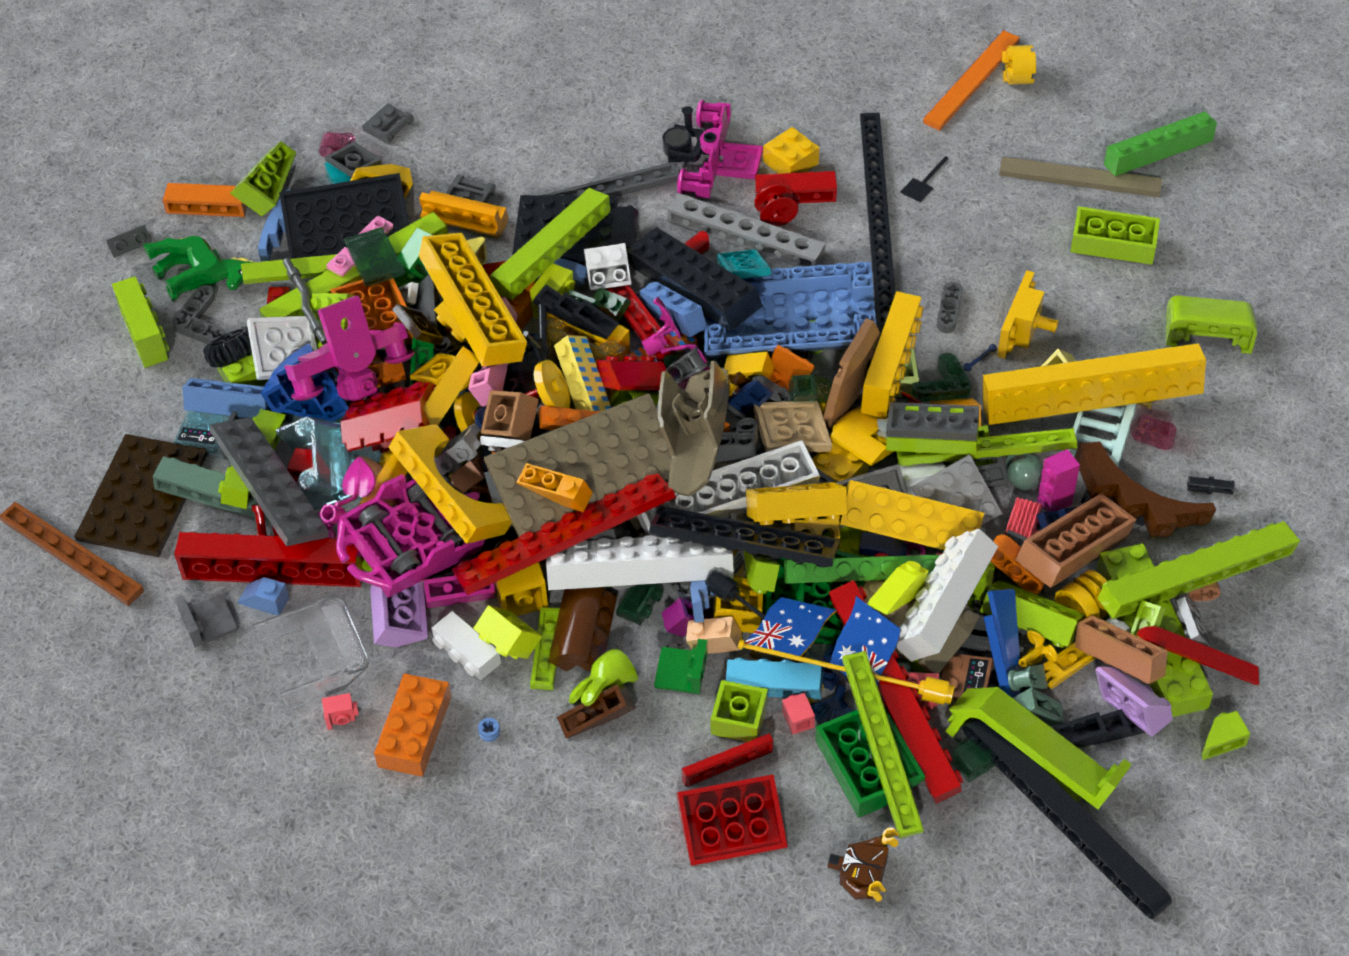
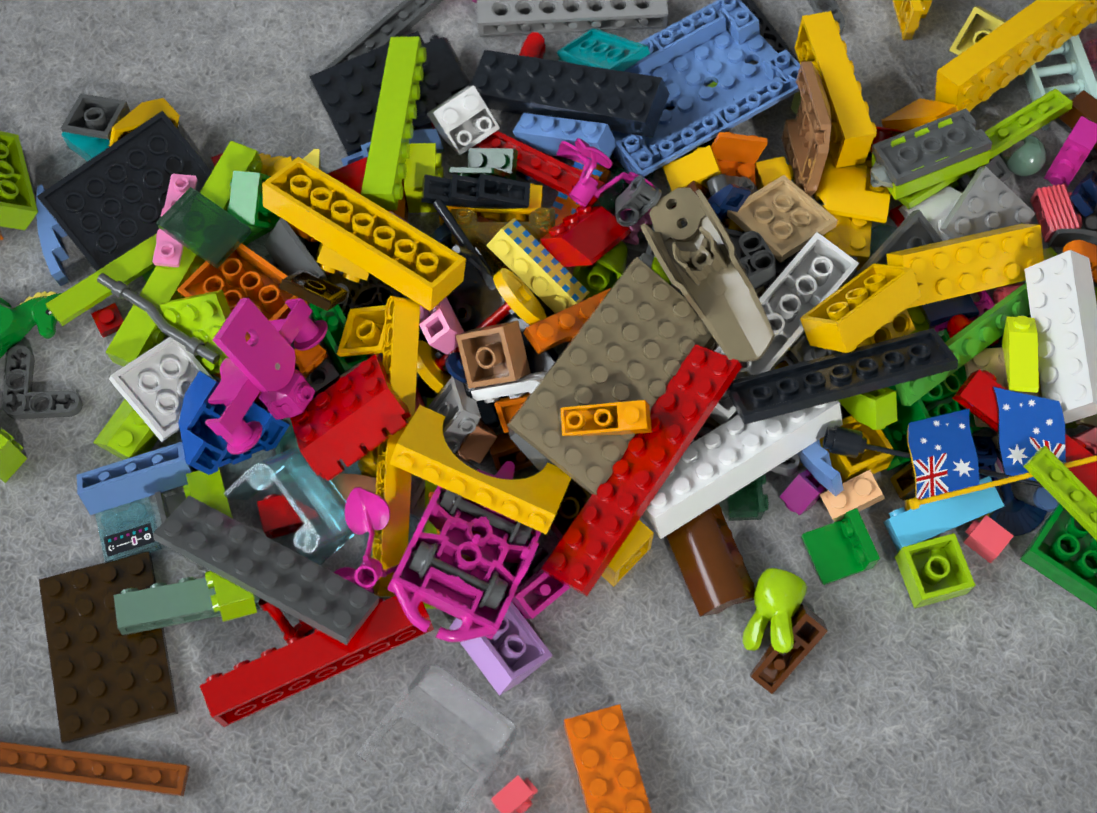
camera: 30 degrees left, 15 degrees up
flat silver bracket [175,594,238,648] -> none
black gear [203,326,252,368] -> none
medium blue slope [238,577,289,616] -> none
clear pink piece [318,132,355,158] -> none
dark grey plate [362,103,414,144] -> none
white tile [399,282,419,307] -> none
light orange brick [419,191,509,237] -> none
white brick [432,611,501,680] -> none
dark grey plate [446,174,496,203] -> none
neon yellow brick [473,605,542,659] -> none
medium blue bush [478,718,500,742] -> none
lime tile [530,607,560,690] -> none
dark grey plant [656,632,683,649] -> none
red slope [675,774,788,866] -> none
red tile [682,733,773,787] -> none
clear green slope [788,374,832,403] -> none
clear green beam [911,353,972,402] -> none
dark blue hinge [963,344,997,371] -> none

